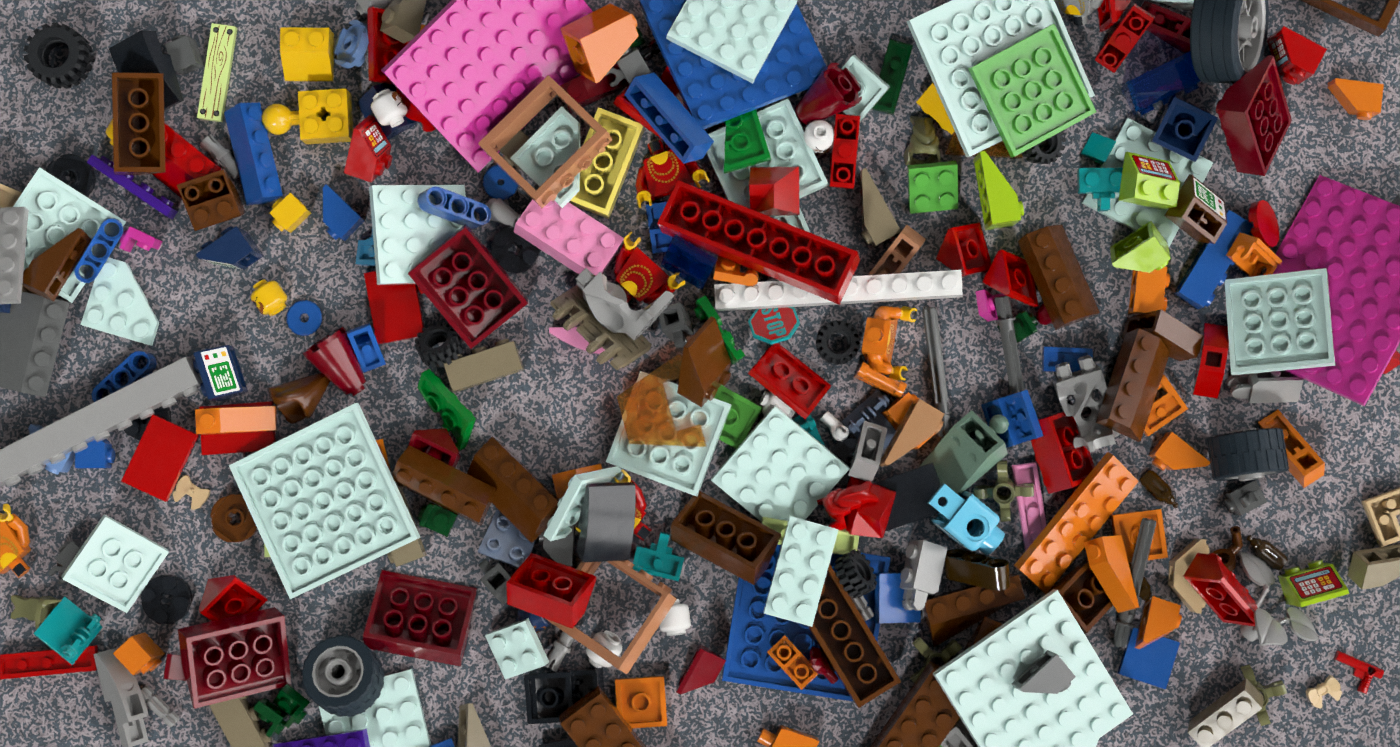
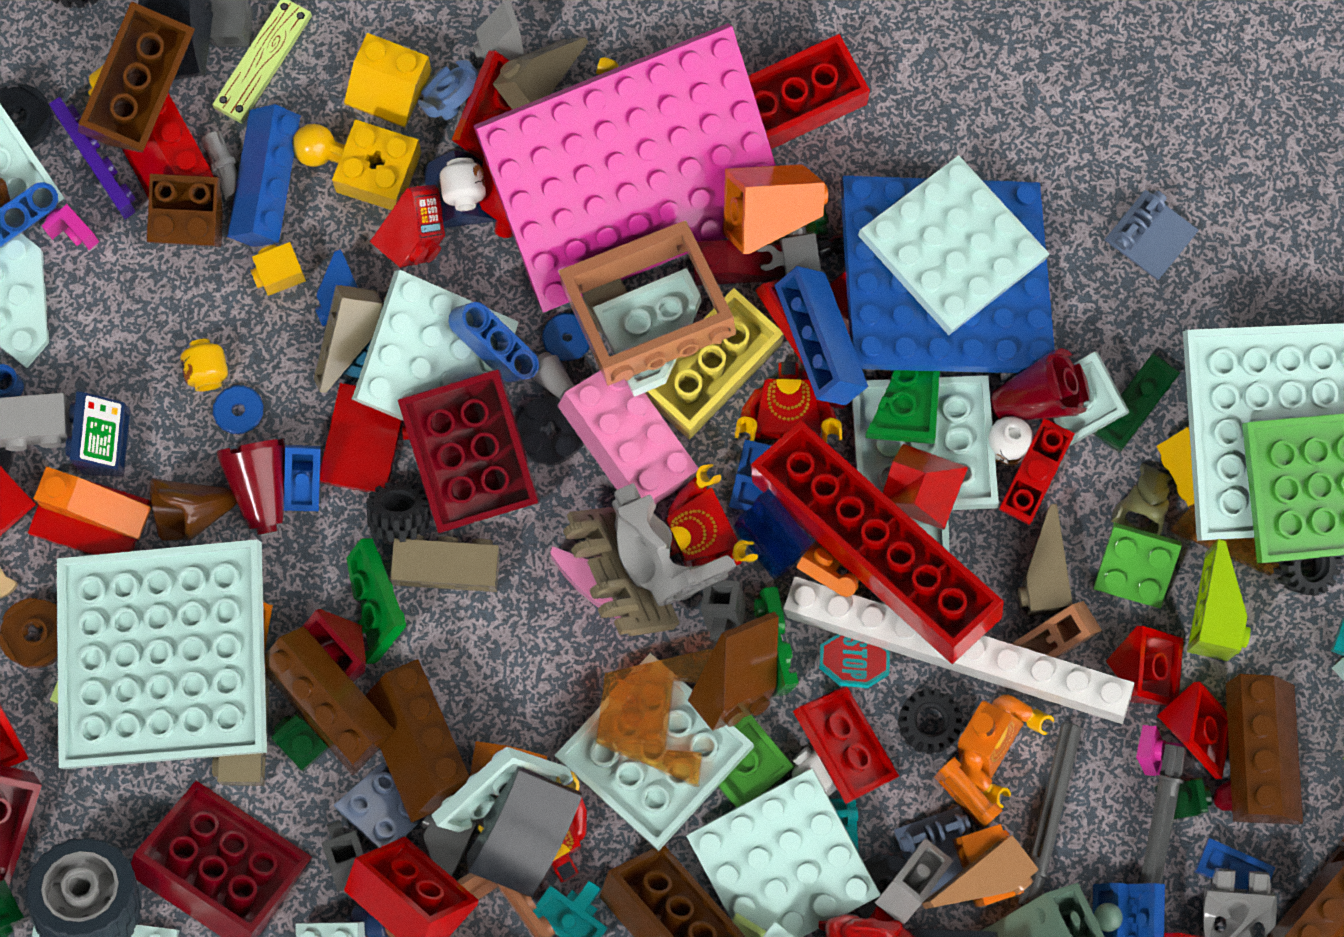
camera: 20 degrees right, 10 degrees down
dark blue slope [196,226,264,270] -> none
white arm [820,411,849,441] -> none
none -> dark tan slope [314,285,383,393]

